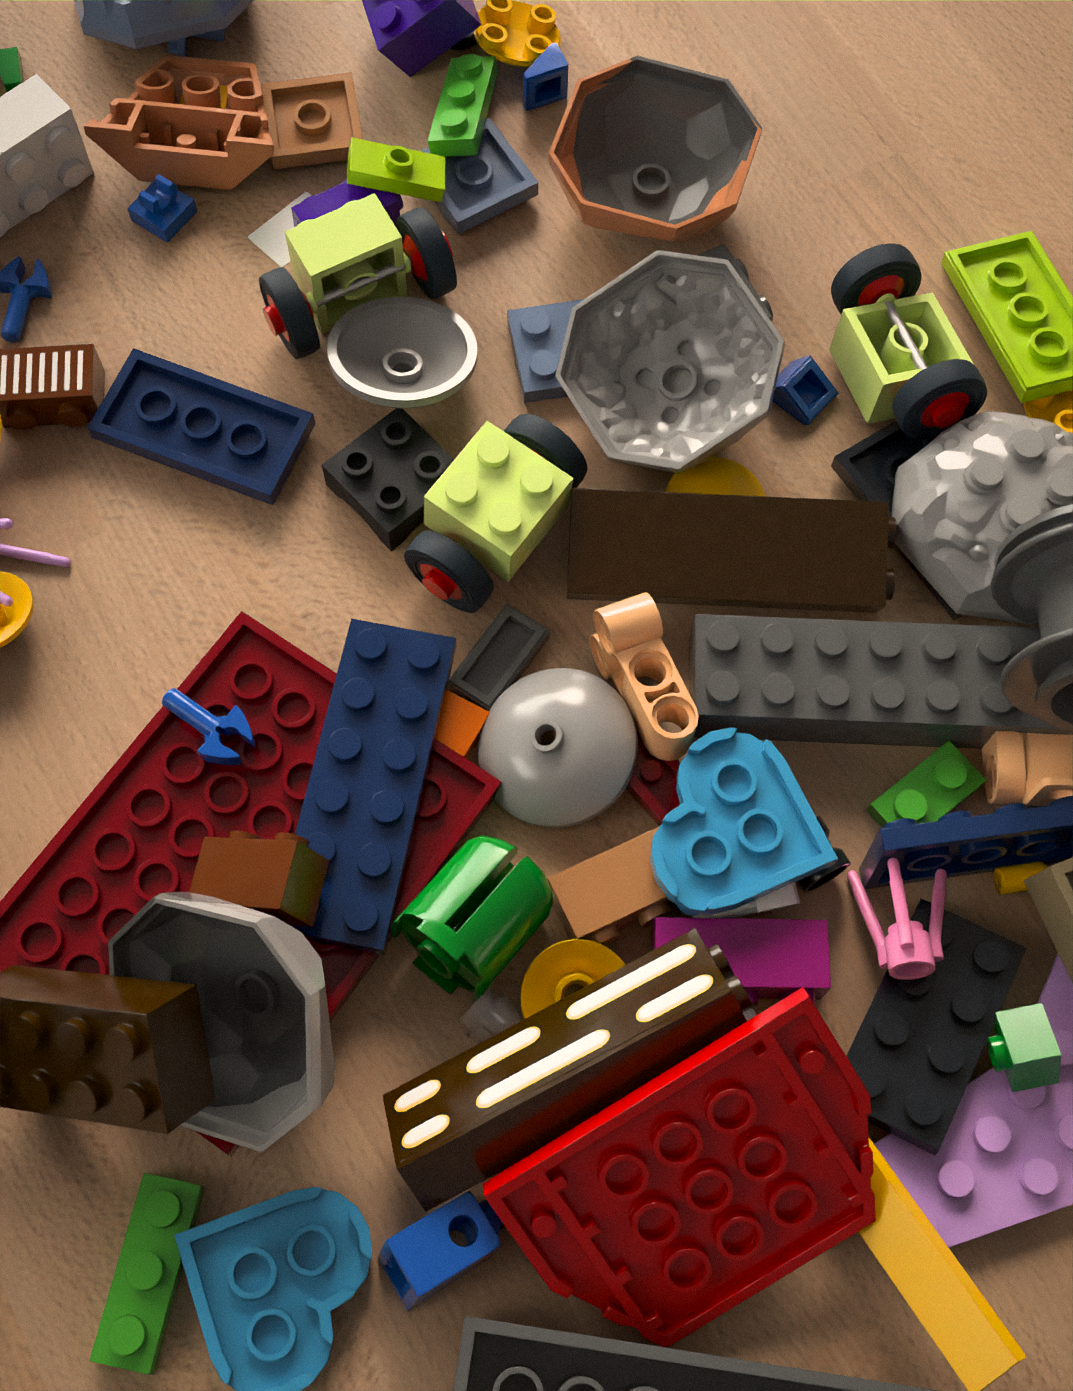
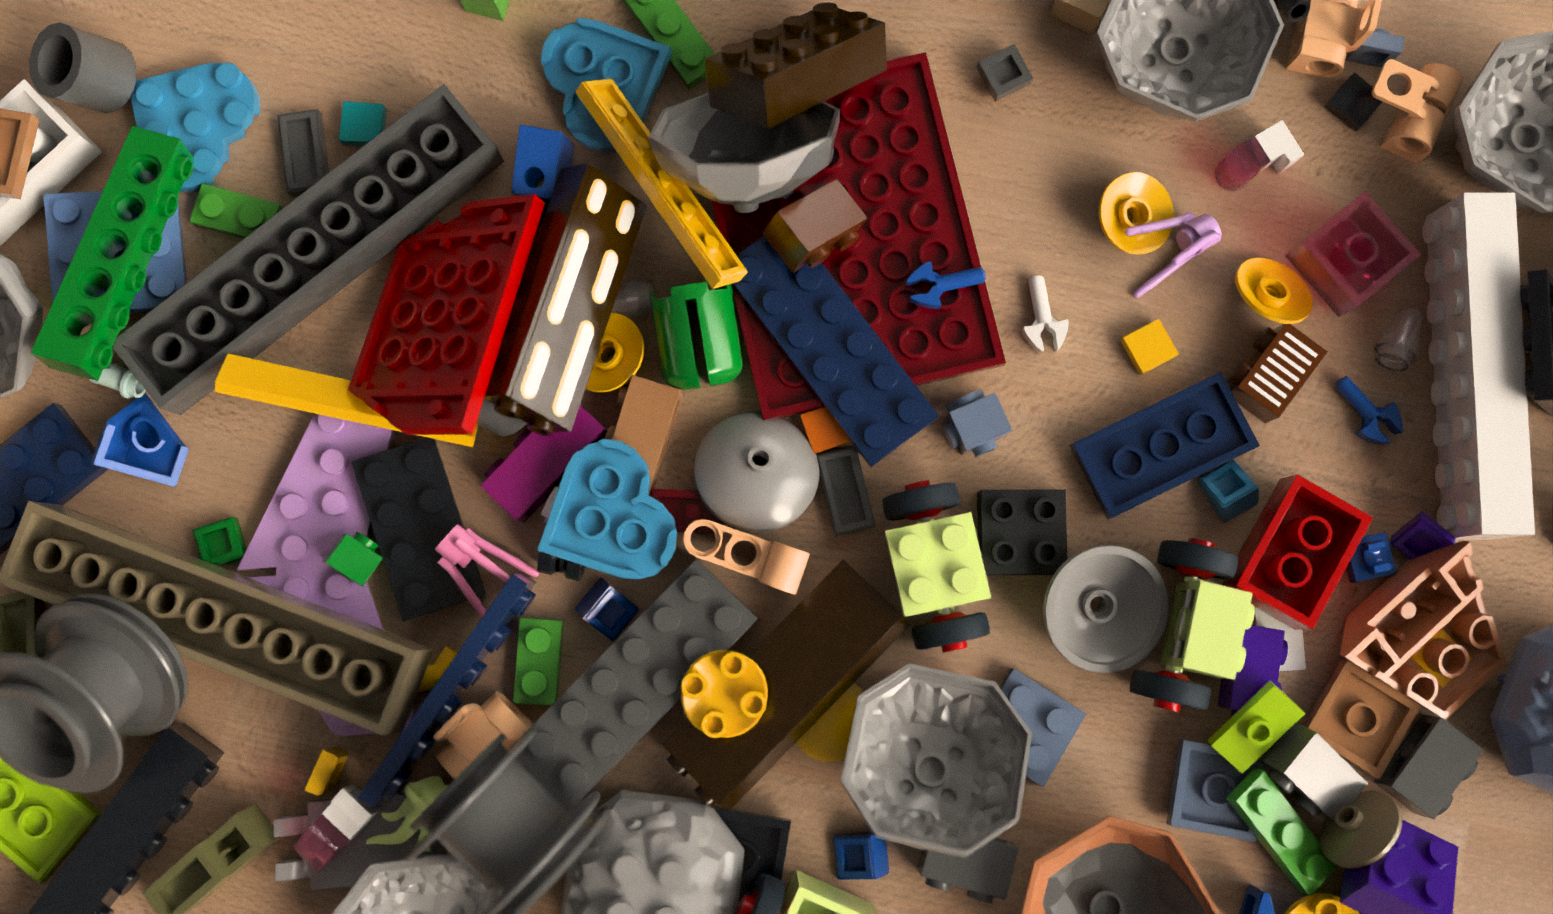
camera: 135 degrees right, 15 degrees up
none -> yellow tile [575,78,748,289]
none -> blue slope [575,578,639,642]
none -> yellow dish [681,650,768,738]
none -> sand blue brick [942,389,1013,457]
none -> white bar [1021,275,1069,355]
none -> yellow tile [1120,319,1179,375]
none -> dark azure slope [1198,459,1259,523]
none -> red brick [1222,474,1373,630]
none -> brick [1258,722,1368,823]
none -> dark tan dish [1319,791,1402,869]
none -> dark grey brick [1374,715,1484,819]
none -> dark purple tile [1390,511,1456,559]

